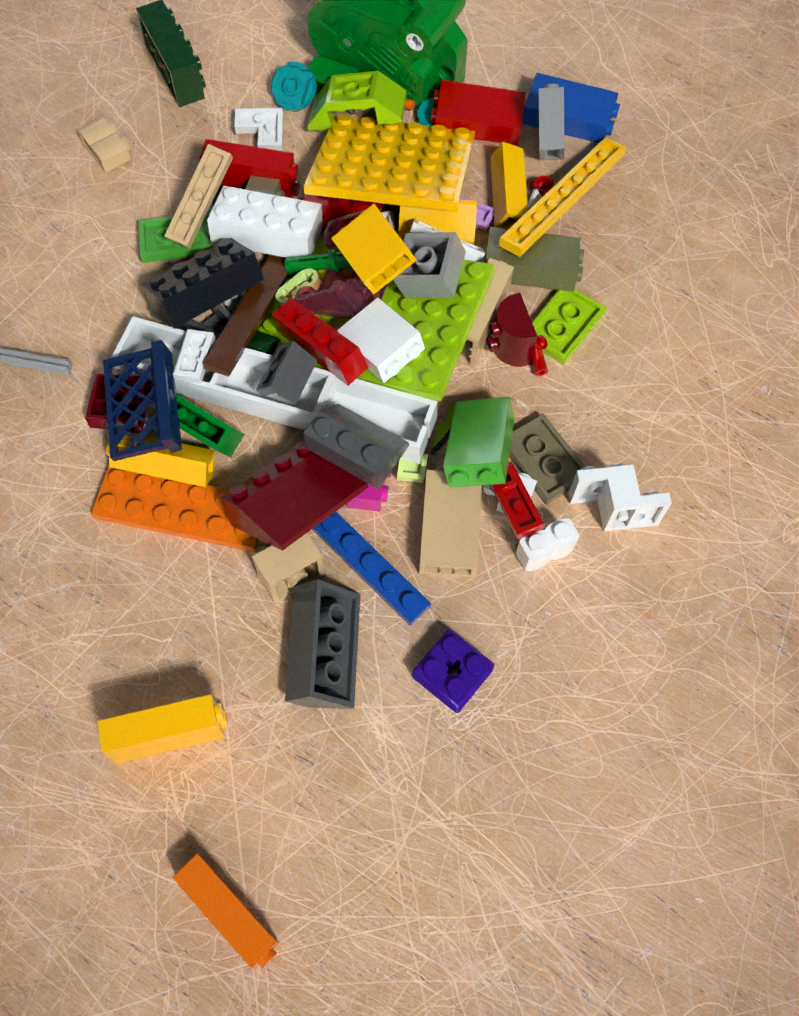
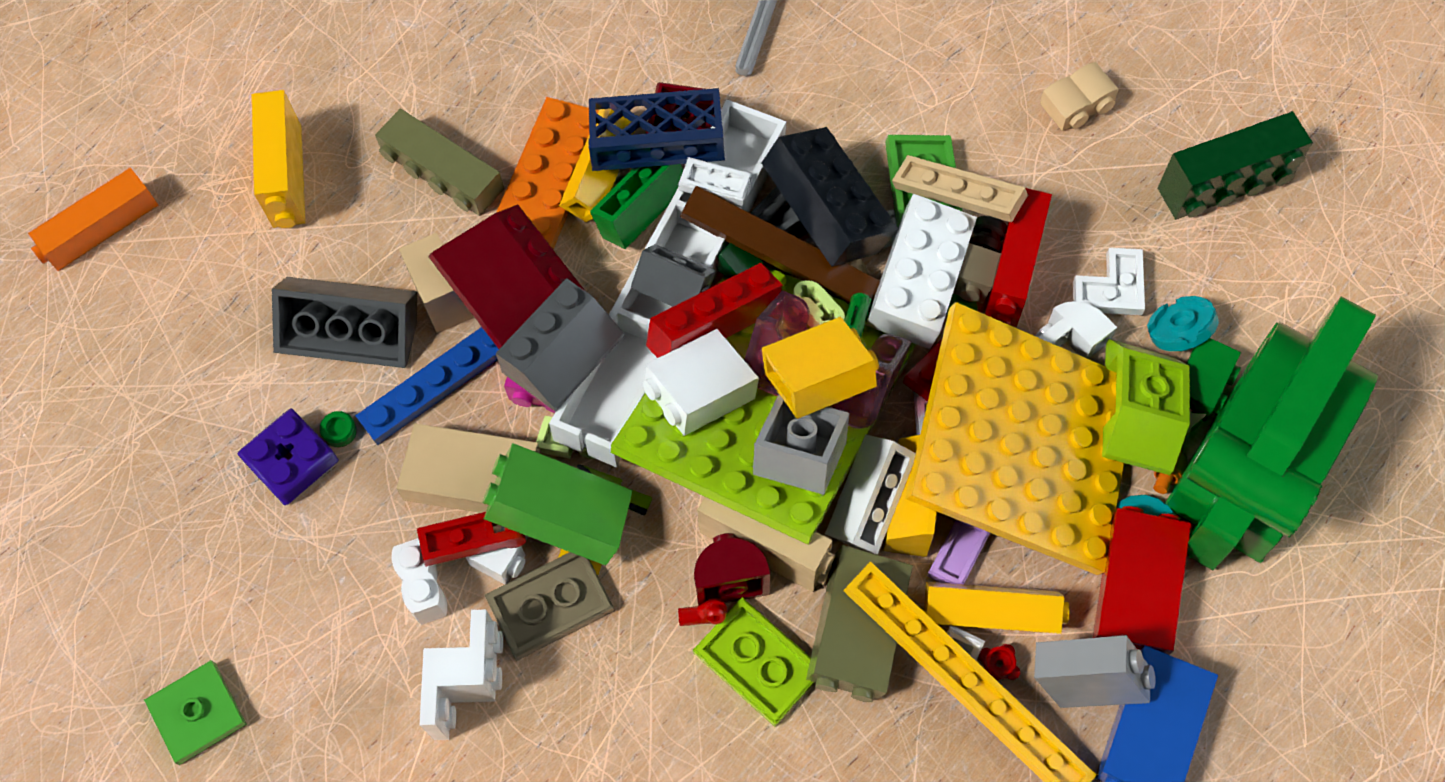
camera: 100 degrees right, 0 degrees up
none -> bright green plate [144,660,247,765]
none -> green tile [320,411,357,448]
none -> olive brick [375,108,504,216]
none -> white brick [1036,301,1117,359]

